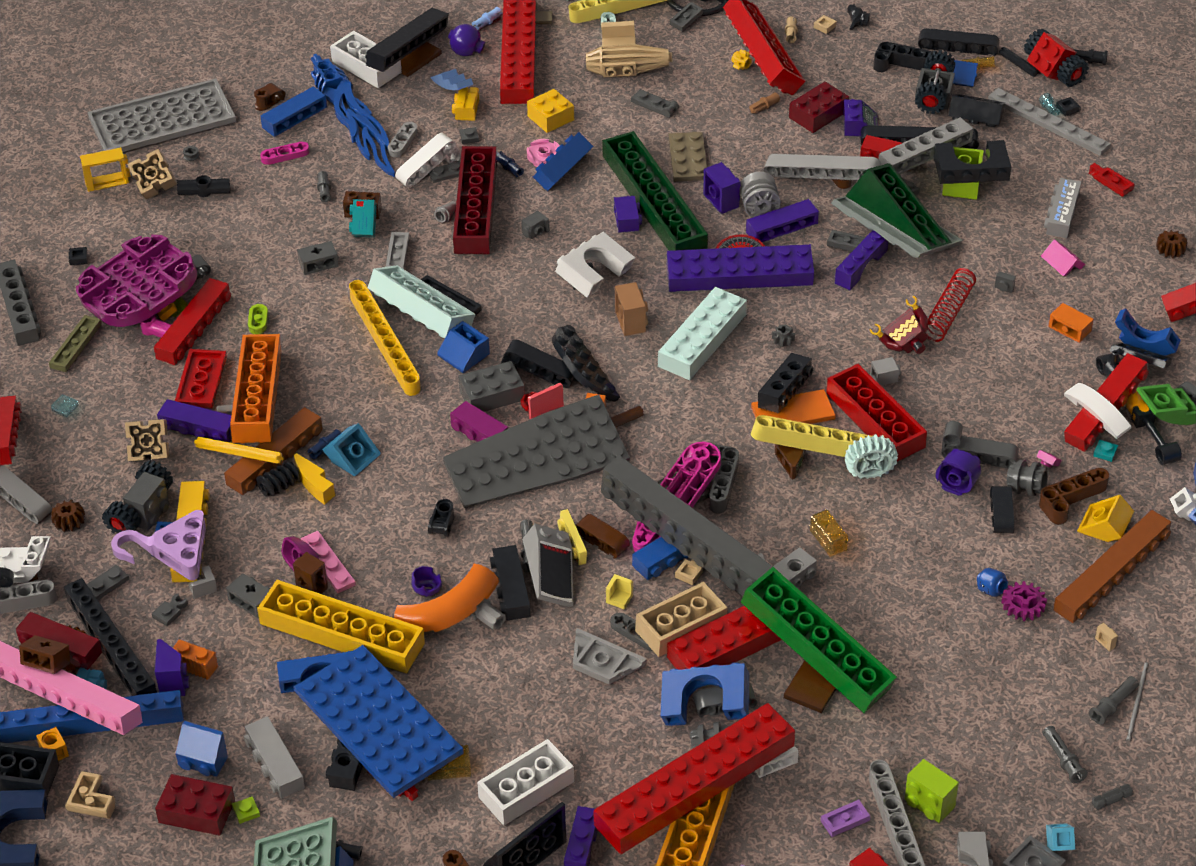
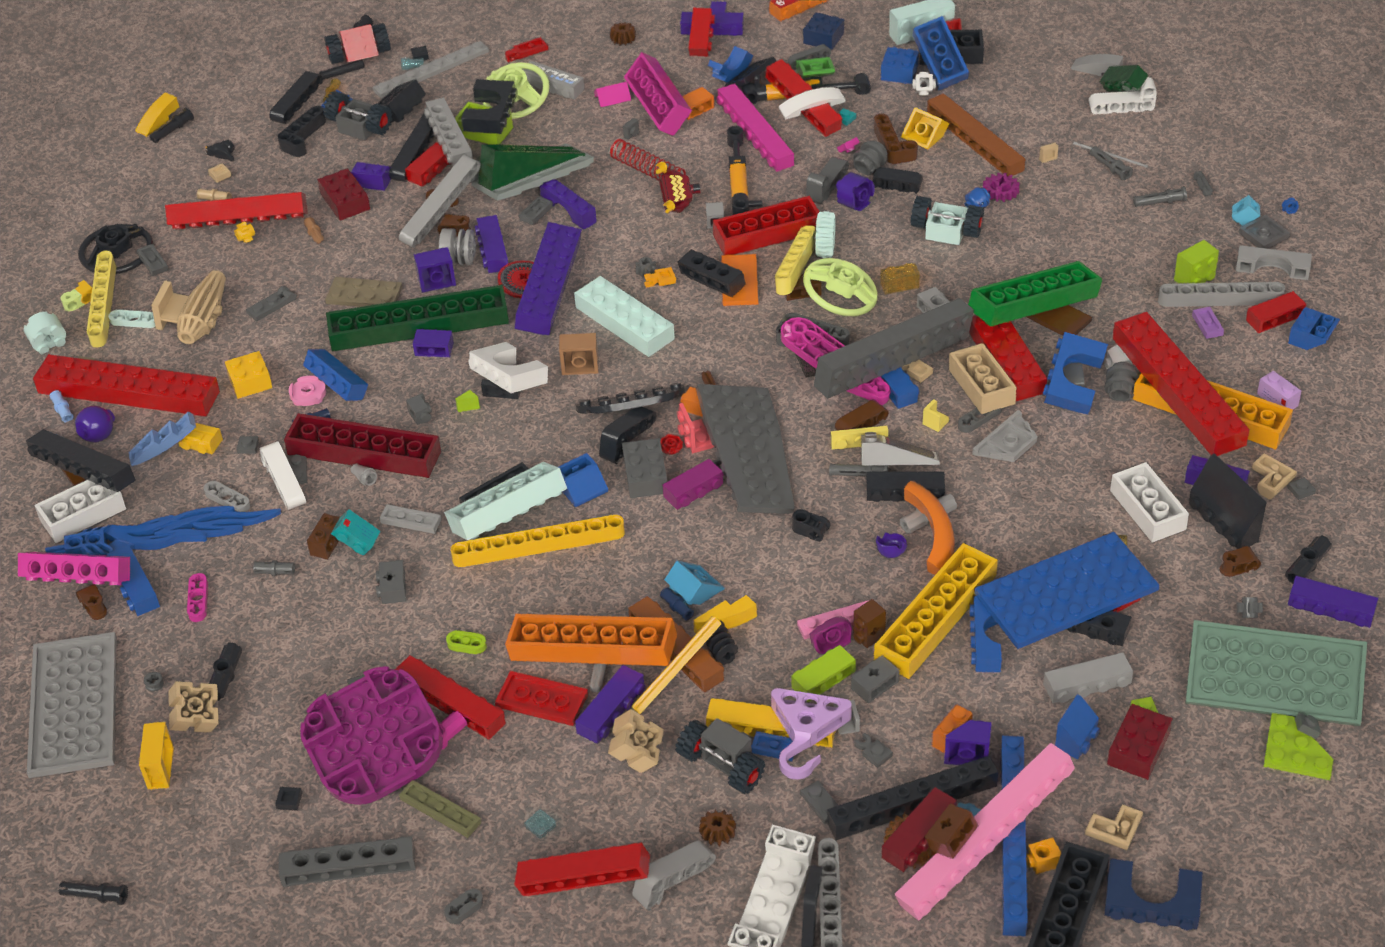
camera: 75 degrees left, 0 degrees up
none -> dark pink brick [18,552,130,585]
none -> reddish brown piece [437,214,471,237]
none -> lime slope [455,390,480,412]
none -> yellowish green piece [482,62,549,119]
none -> dark pink brick [624,52,692,135]
none -> light orange plate [644,267,676,288]
none -> dark pink brick [716,84,794,172]
none -> black piece [727,126,763,215]
none -> lime brick [791,645,856,703]
none -> yellowish green piece [803,258,878,316]
none -> brick [910,196,984,245]

